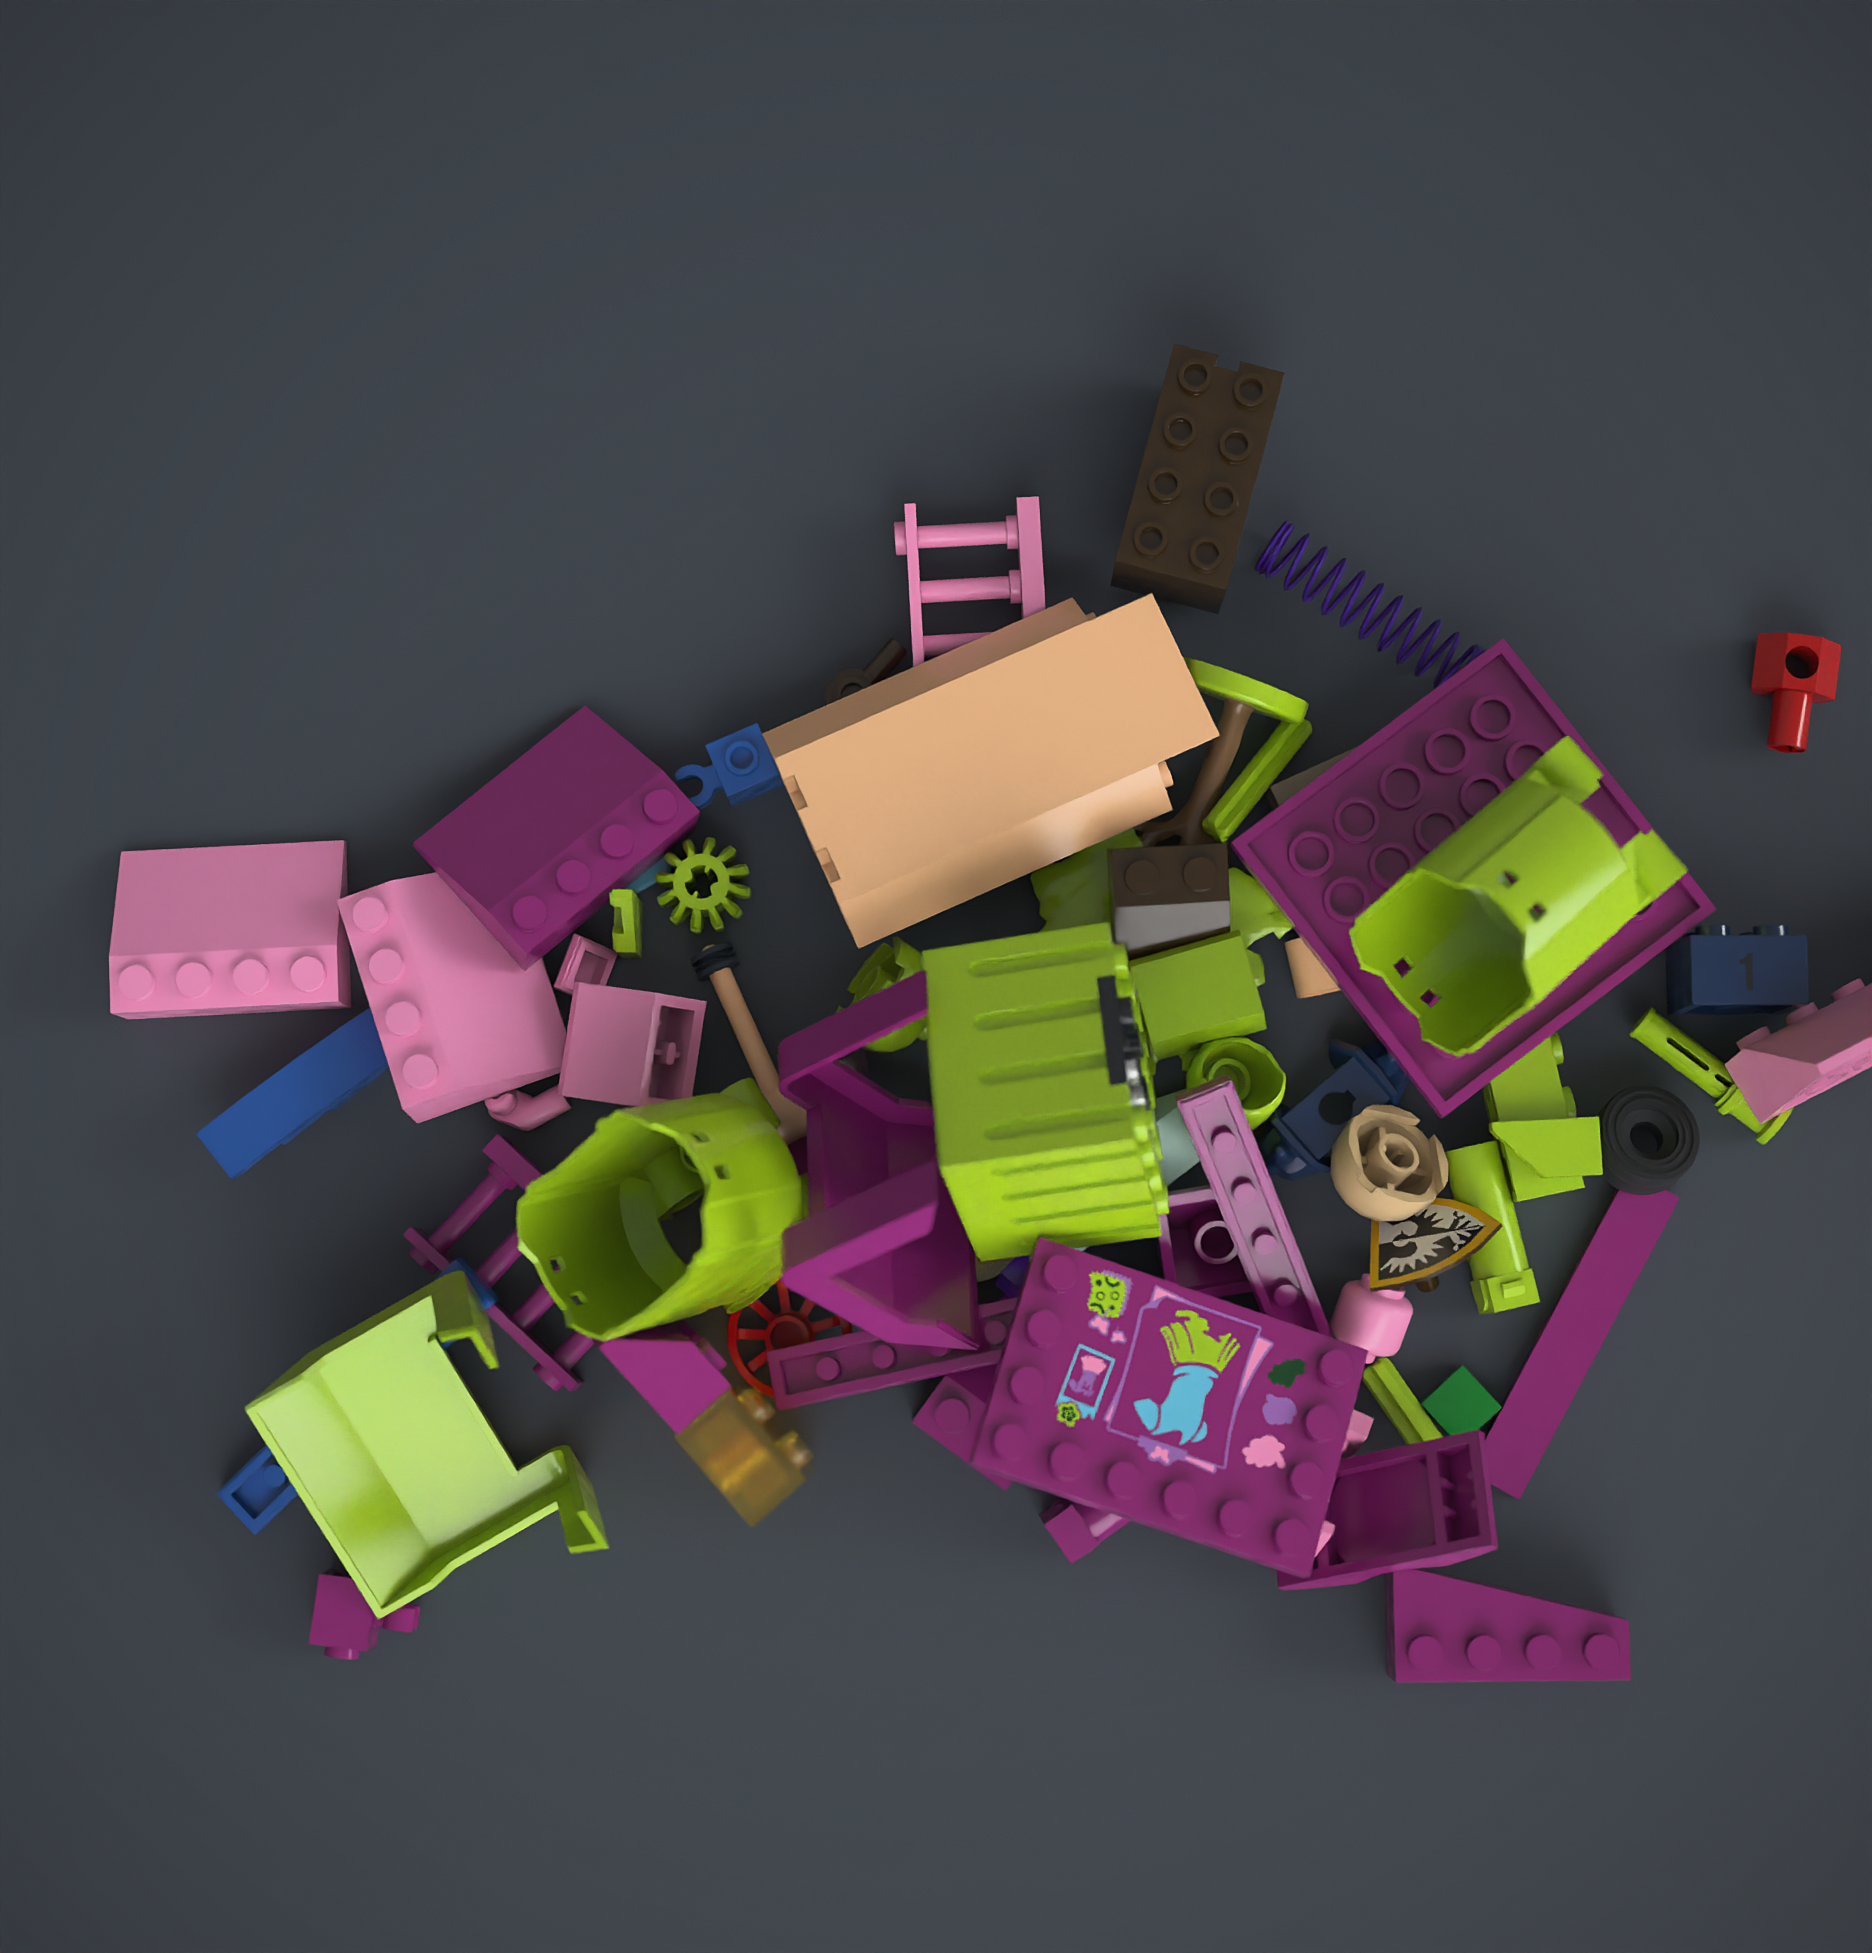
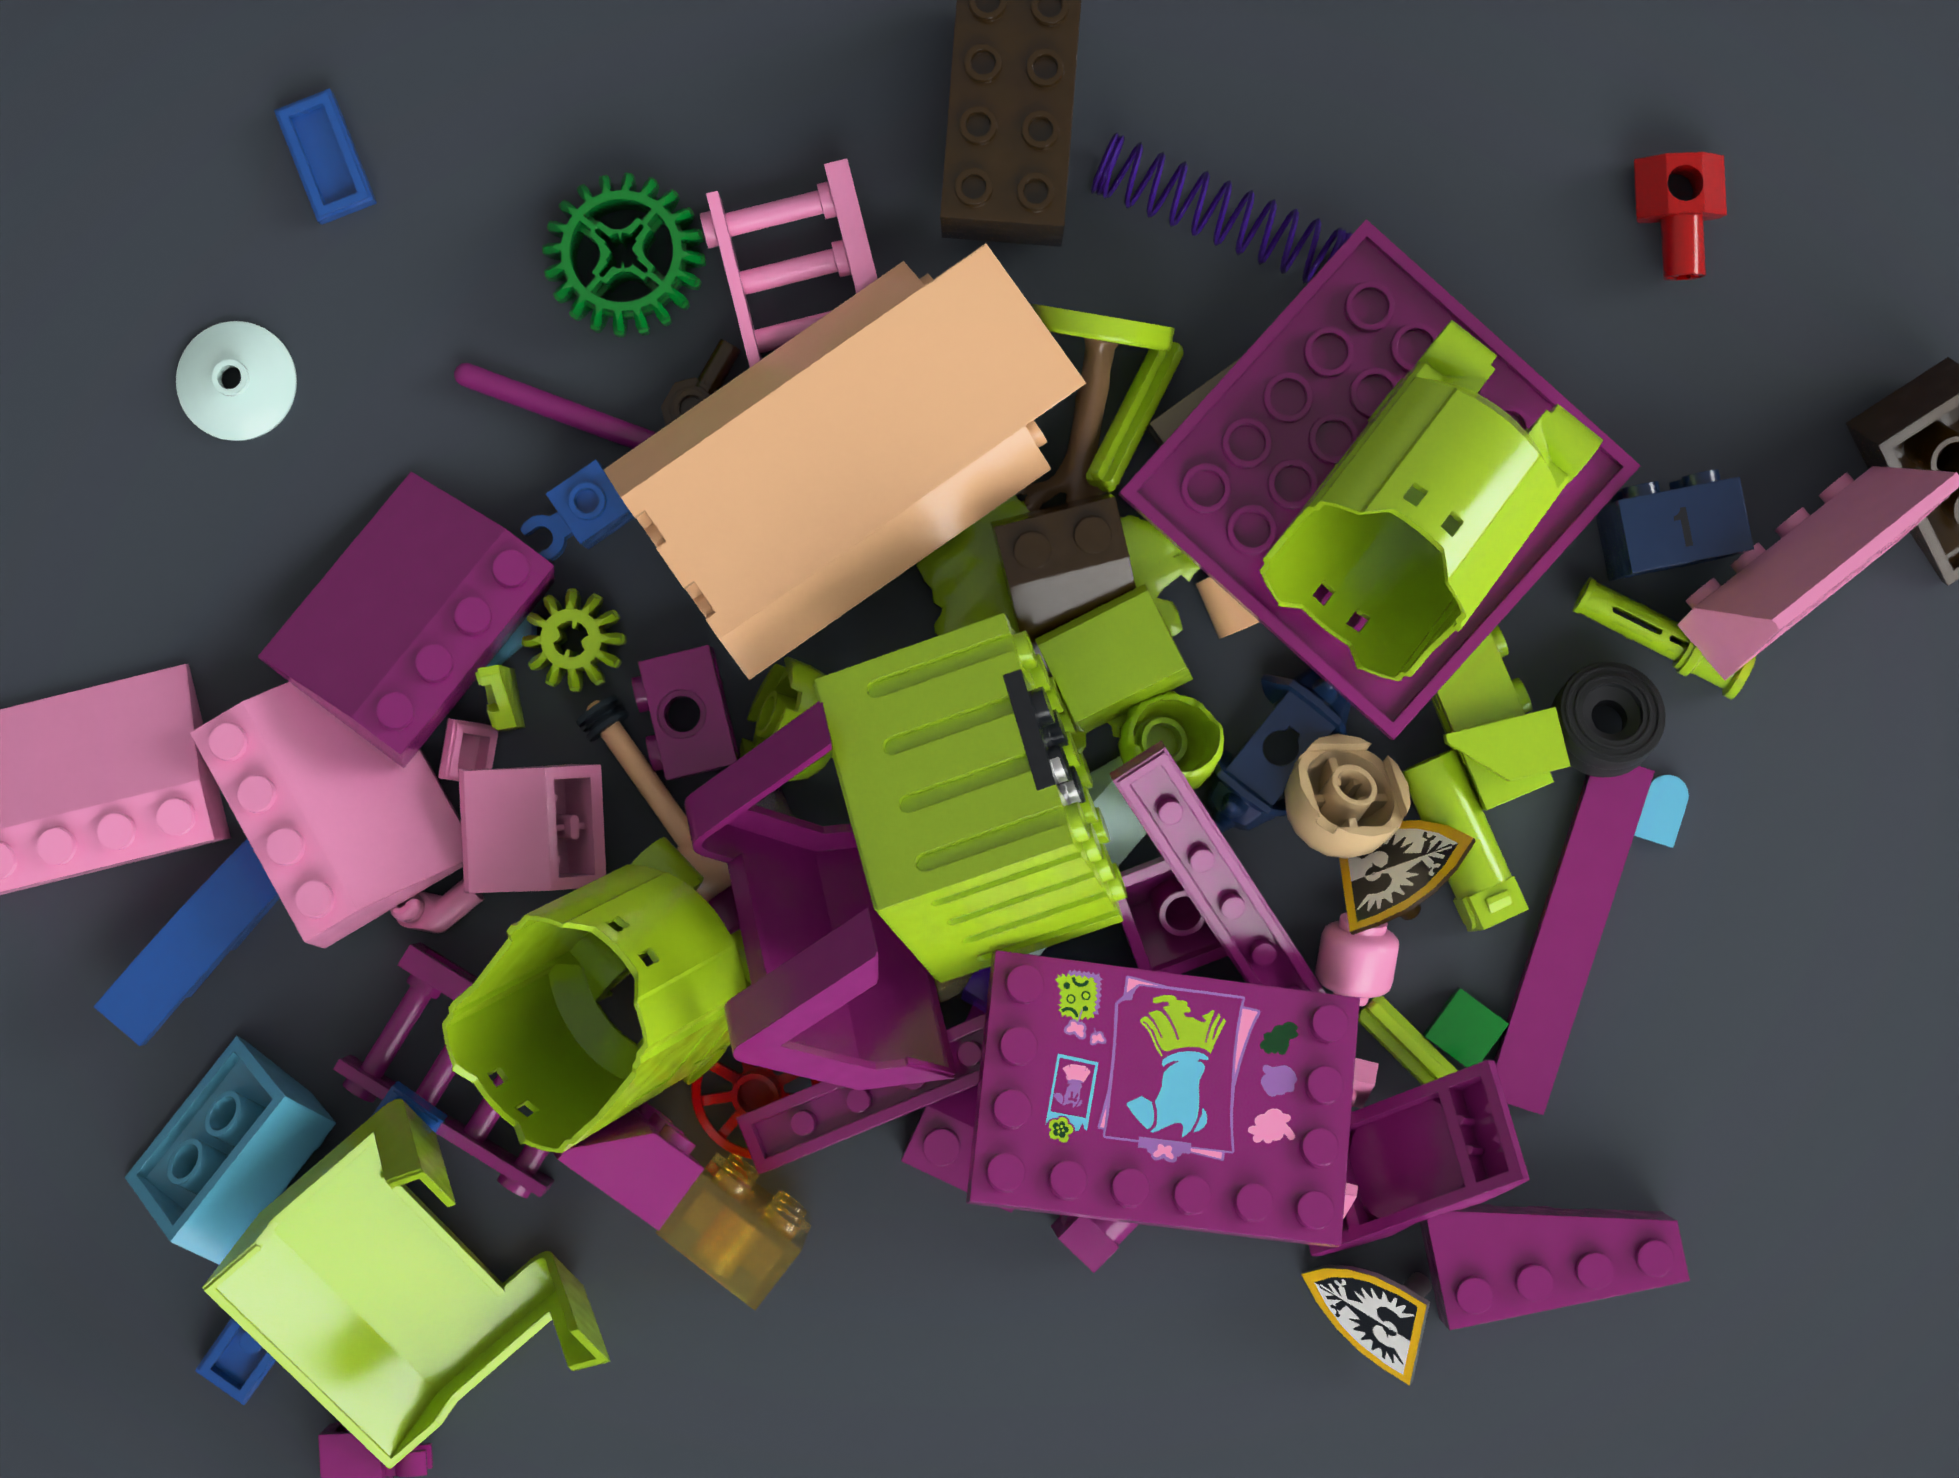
camera: 15 degrees left, 5 degrees up
none -> medium azure slope [124,1036,336,1265]
none -> light aqua dish [176,321,297,441]
none -> blue tile [274,88,377,225]
none -> magenta piece [454,363,657,449]
none -> green gear [542,173,707,338]
none -> magenta brick [631,645,740,781]
none -> shield [1301,1265,1432,1386]
none -> medium azure piece [1634,775,1689,848]

